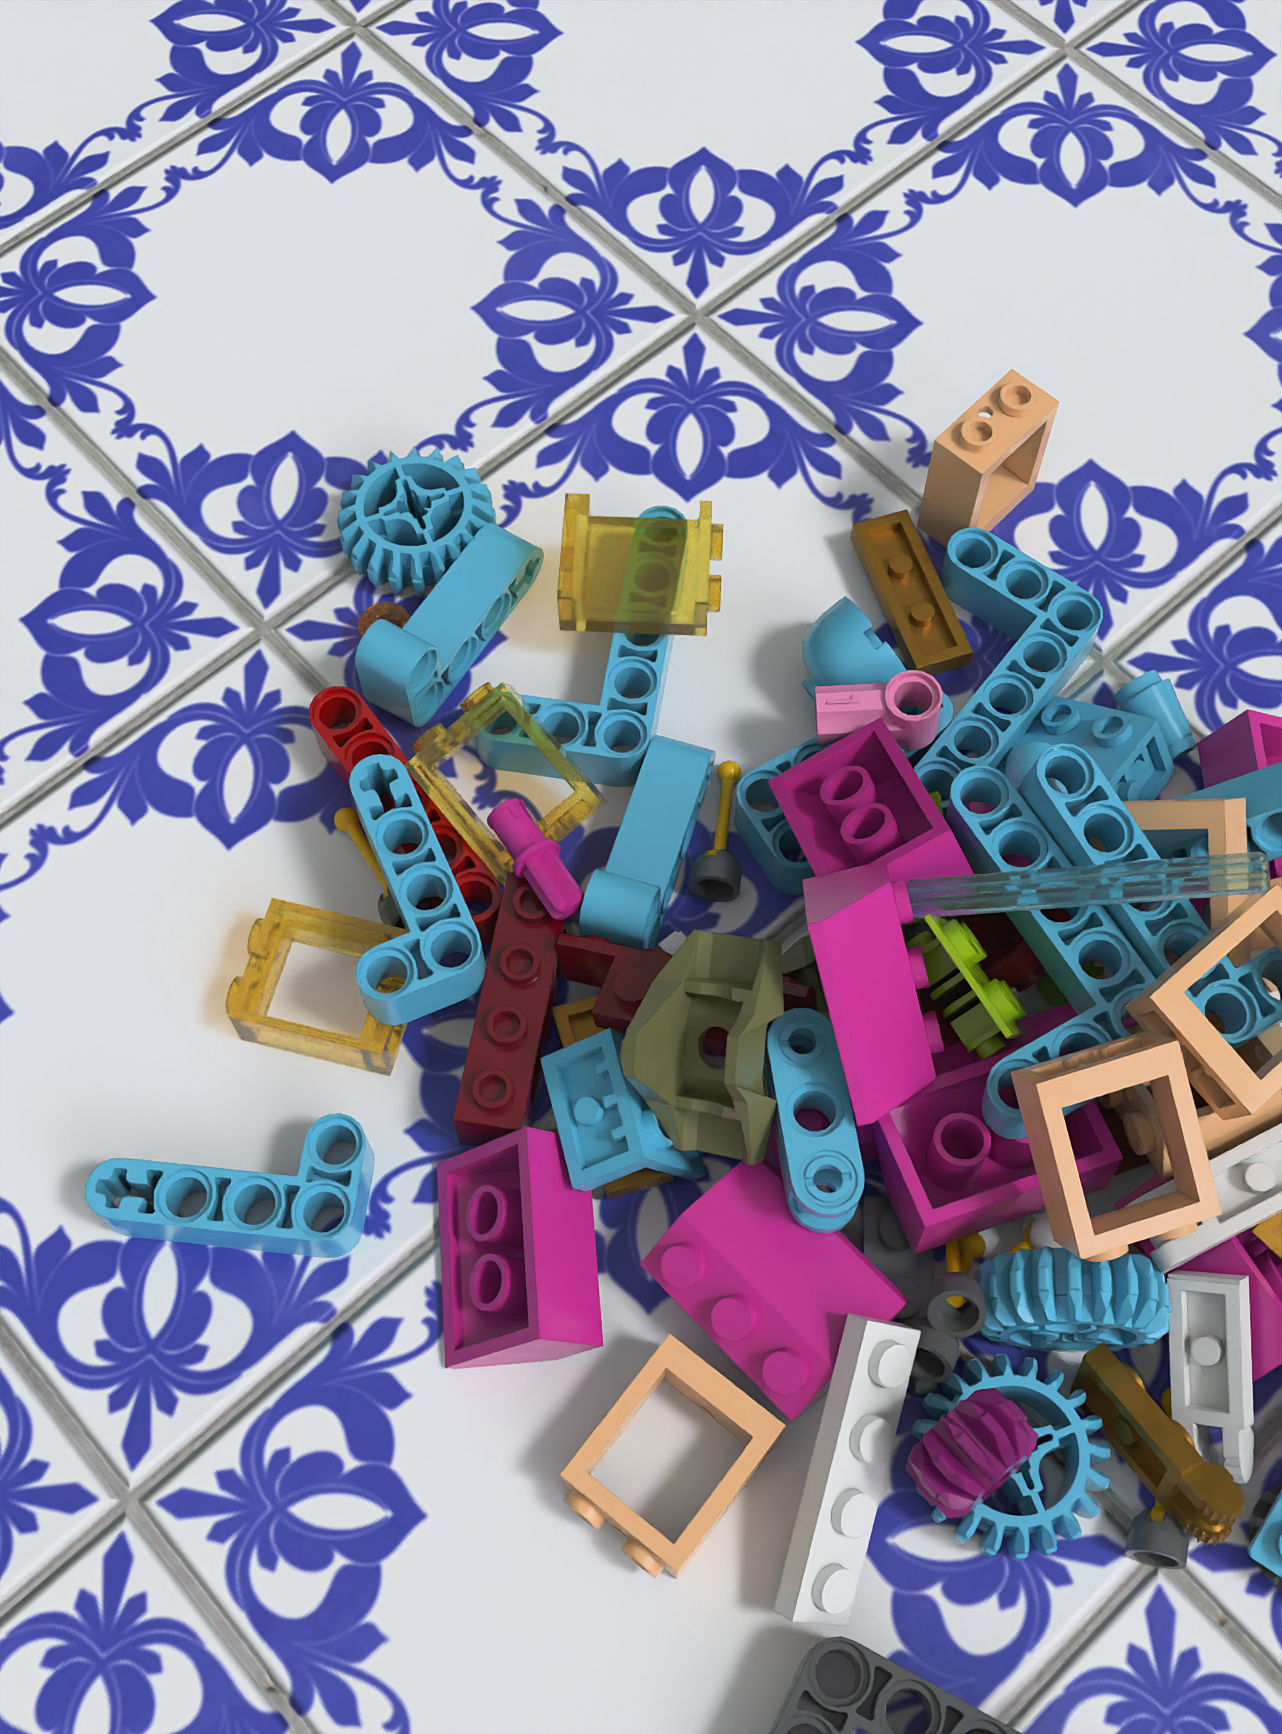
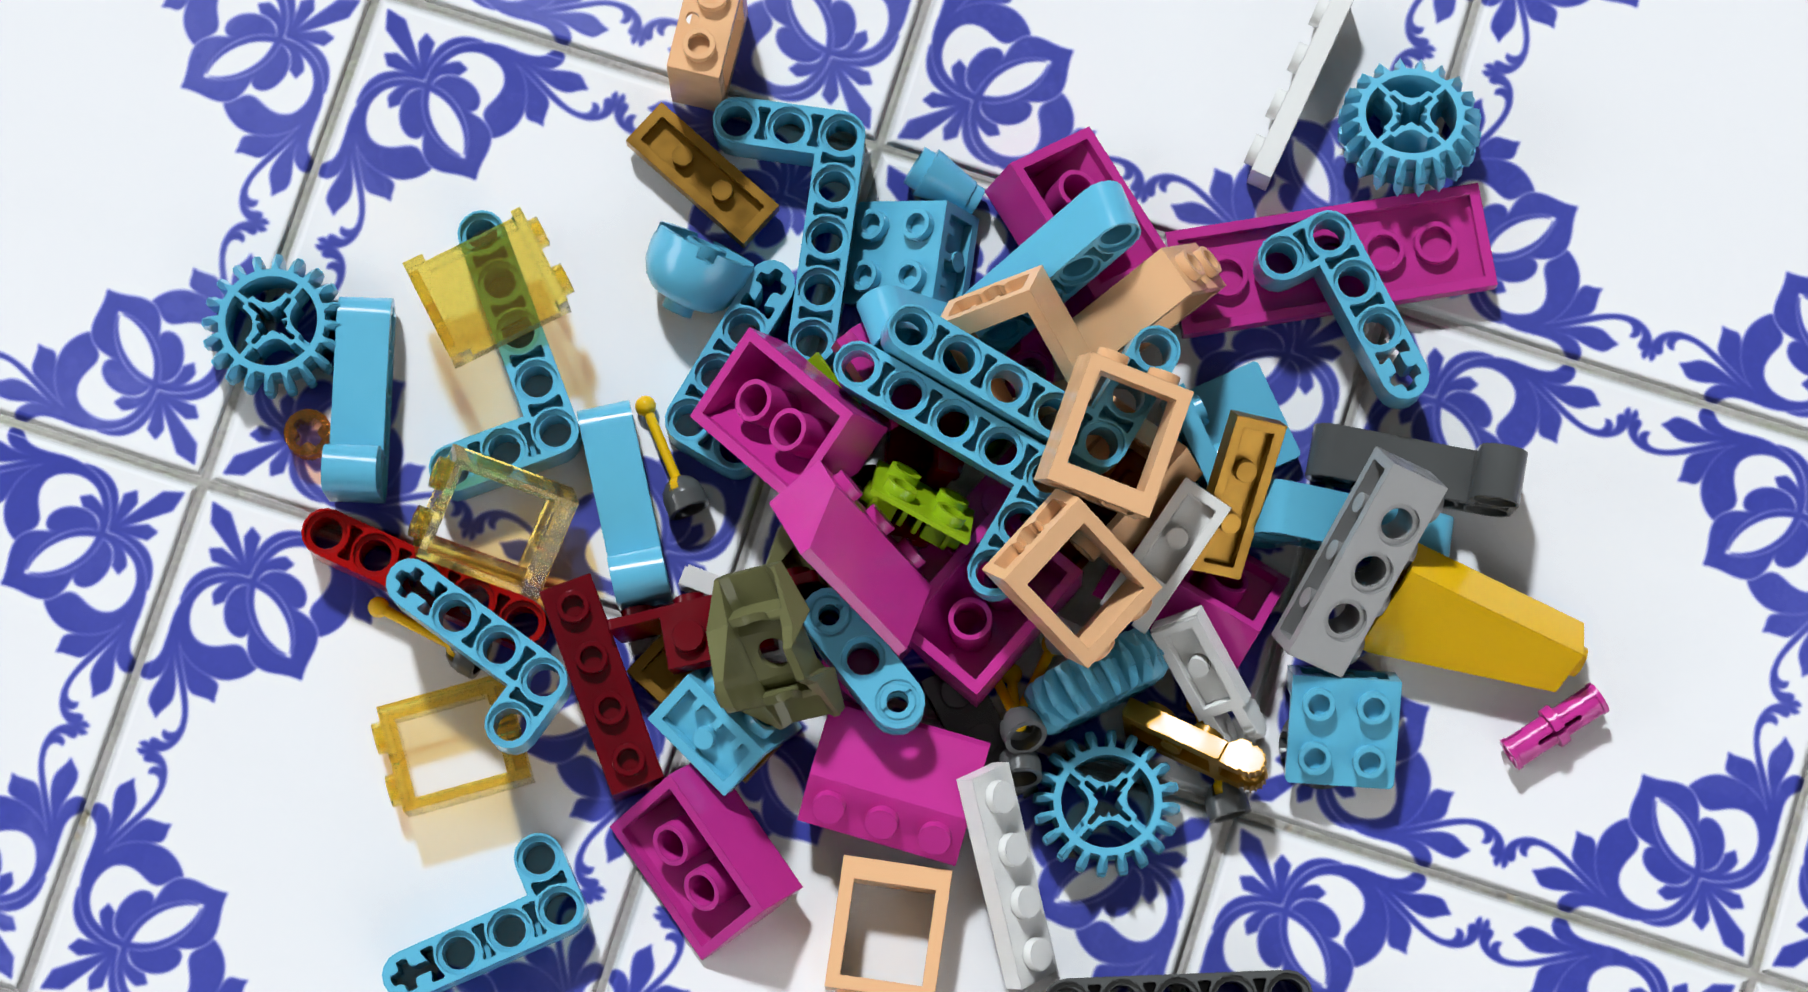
camera: 35 degrees left, 15 degrees up
dark pink axle [487,798,585,921] -> none
bright pink piece [815,670,943,751] -> none
magenta gear [905,1388,1038,1519] -> none
clear light blue axle [906,852,1270,918] -> none

